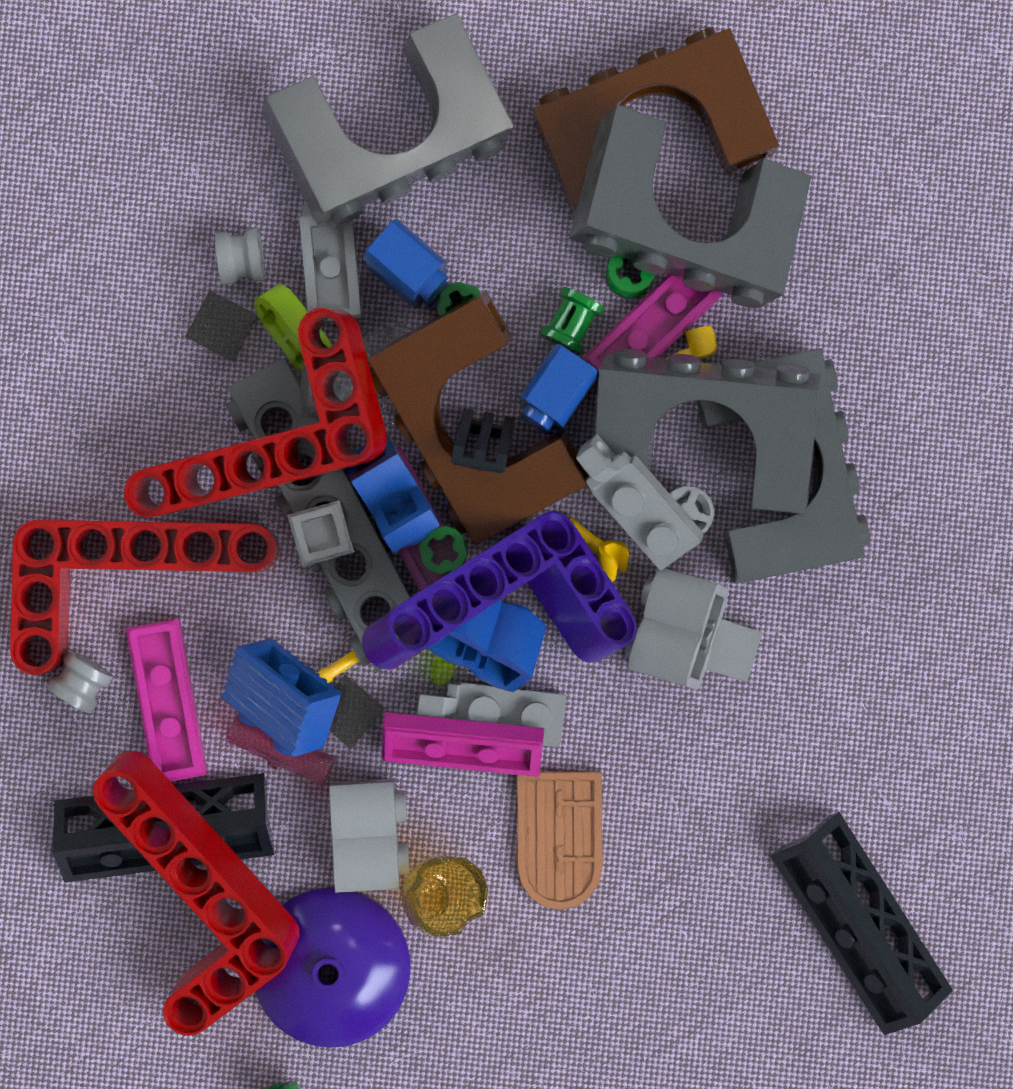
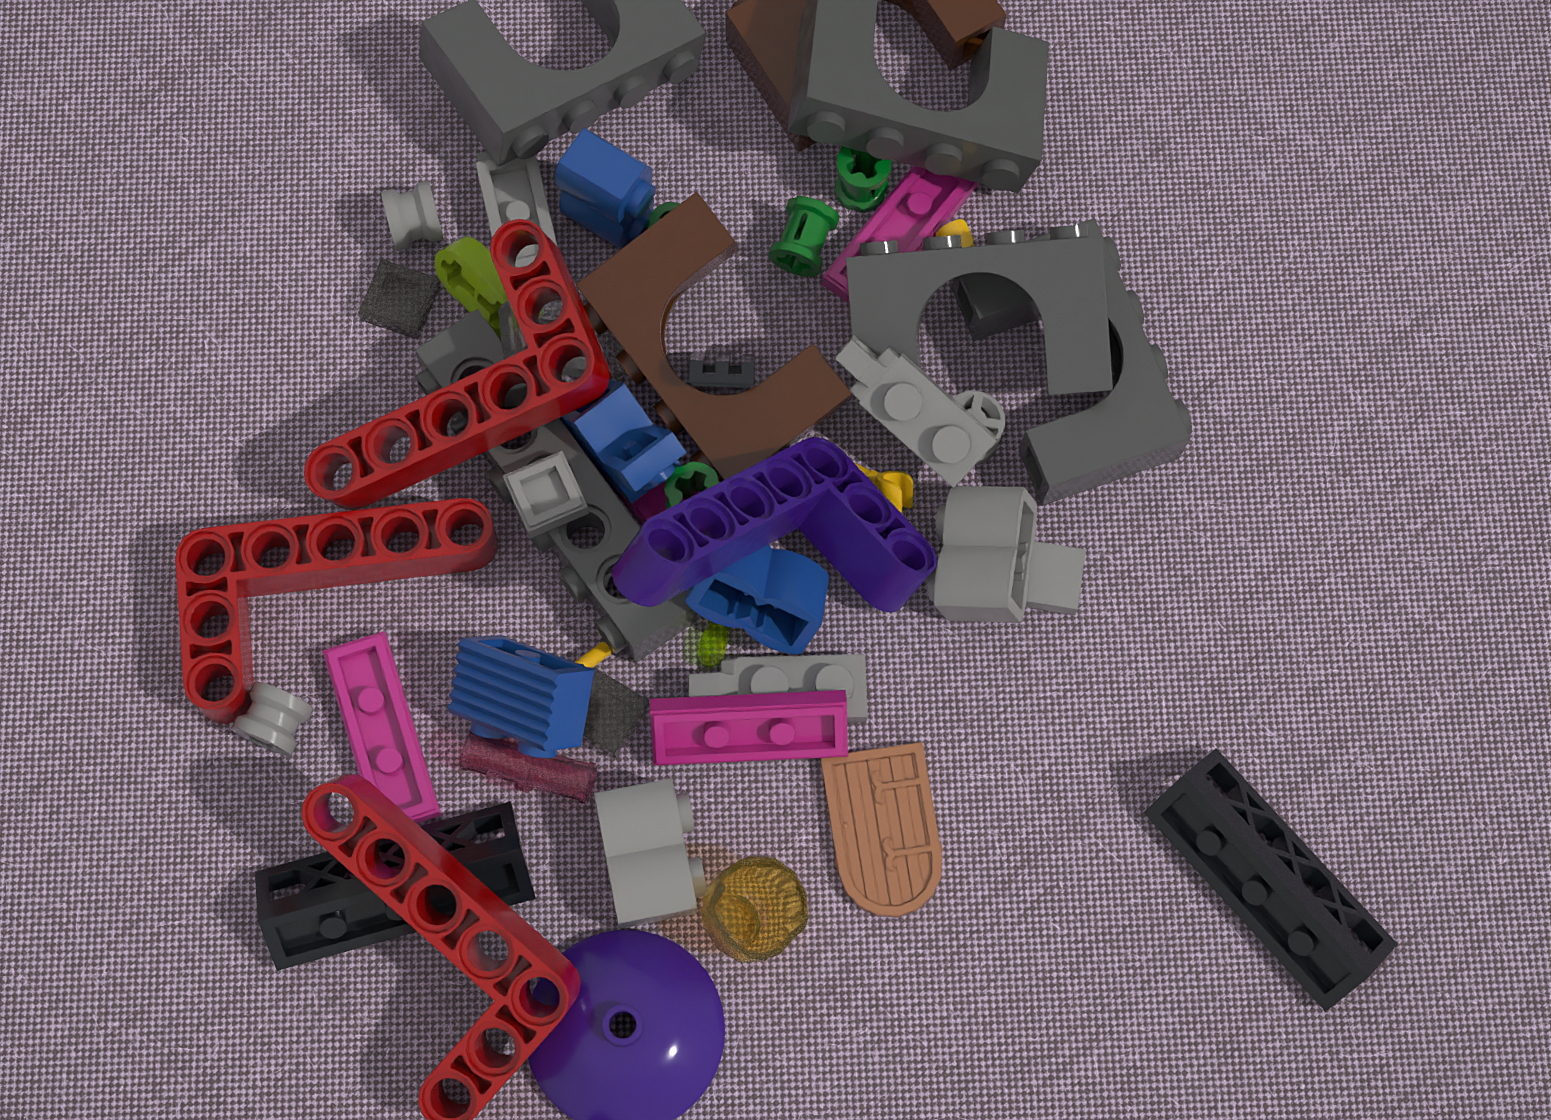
camera: 10 degrees left, 15 degrees down
blue brick [518,344,599,435] -> none

